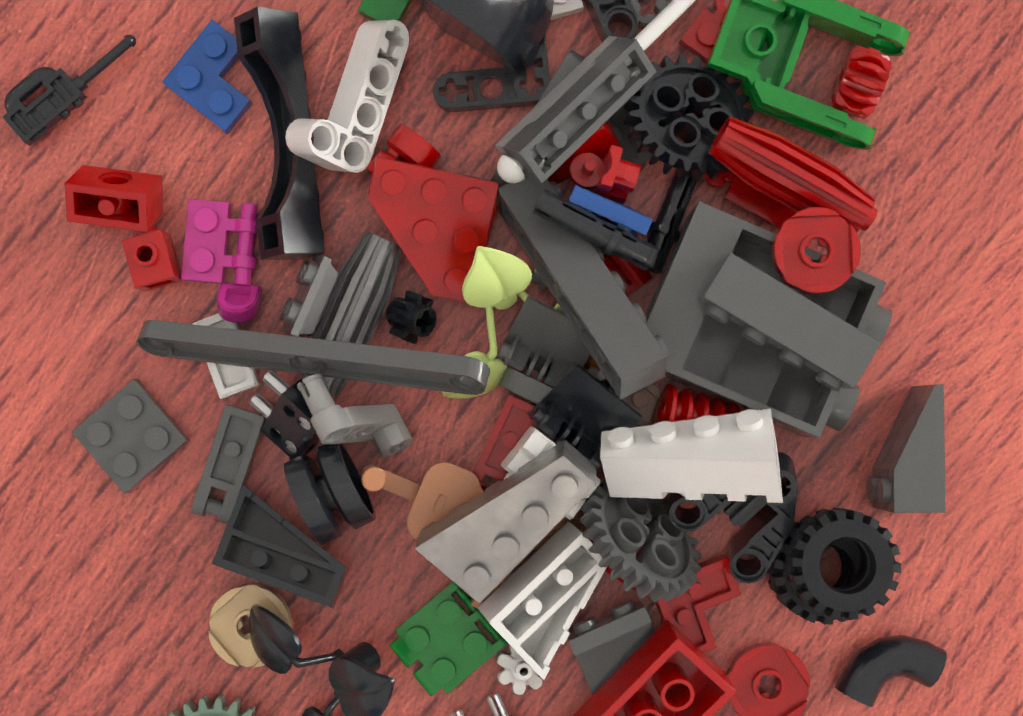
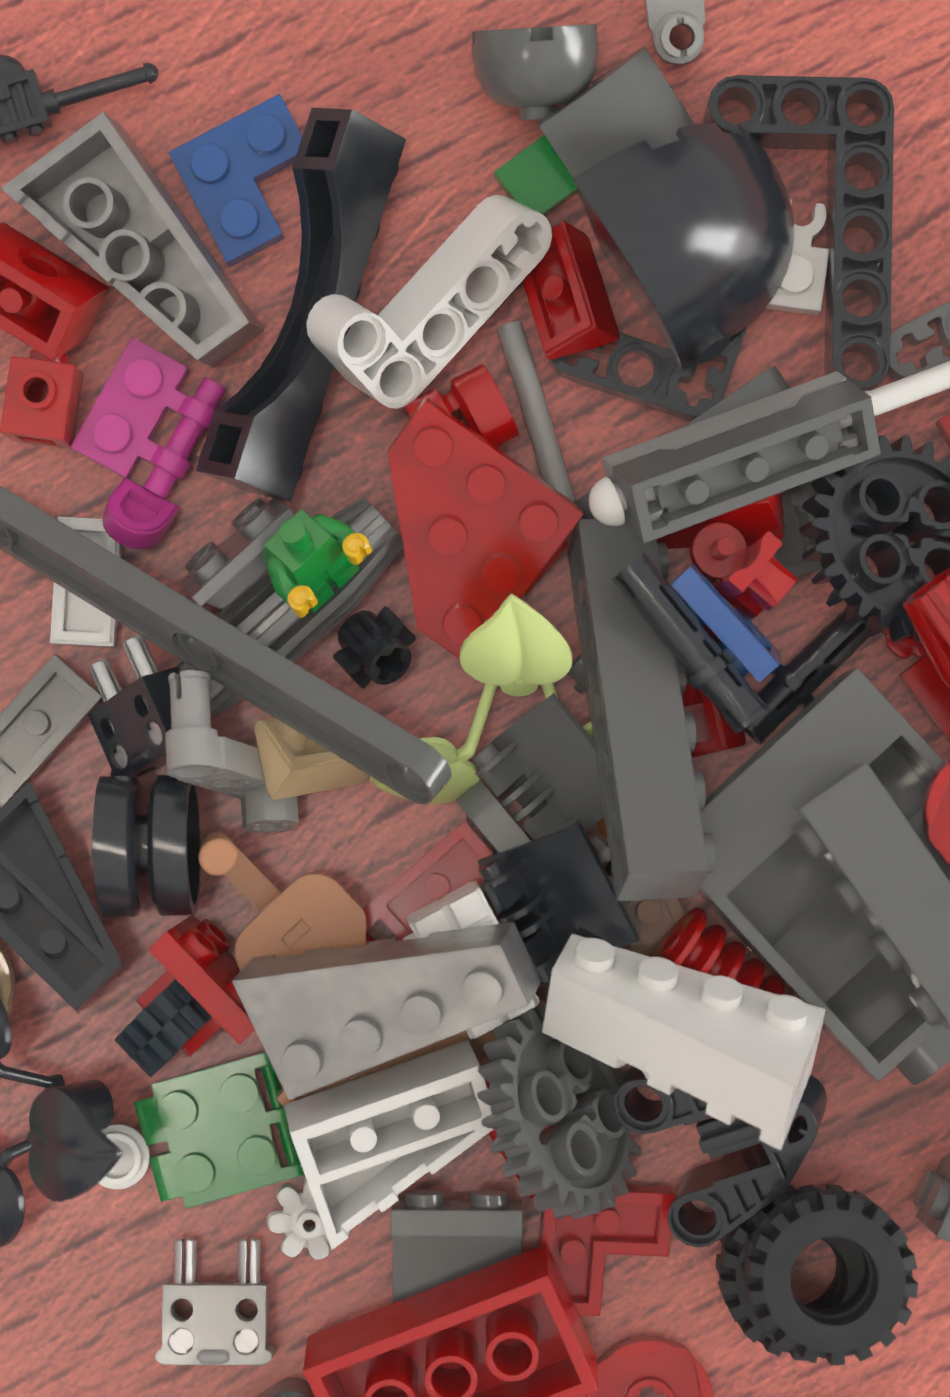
camera: 30 degrees right, 0 degrees up
none -> flat silver wedge [1,112,264,368]
none -> white plate [99,1124,150,1189]
none -> red plate [115,915,255,1078]
none -> tan slope [254,718,370,800]
none -> green piece [262,509,372,618]
none -> light grey bar [497,321,576,503]
none -> red slope [522,220,620,360]

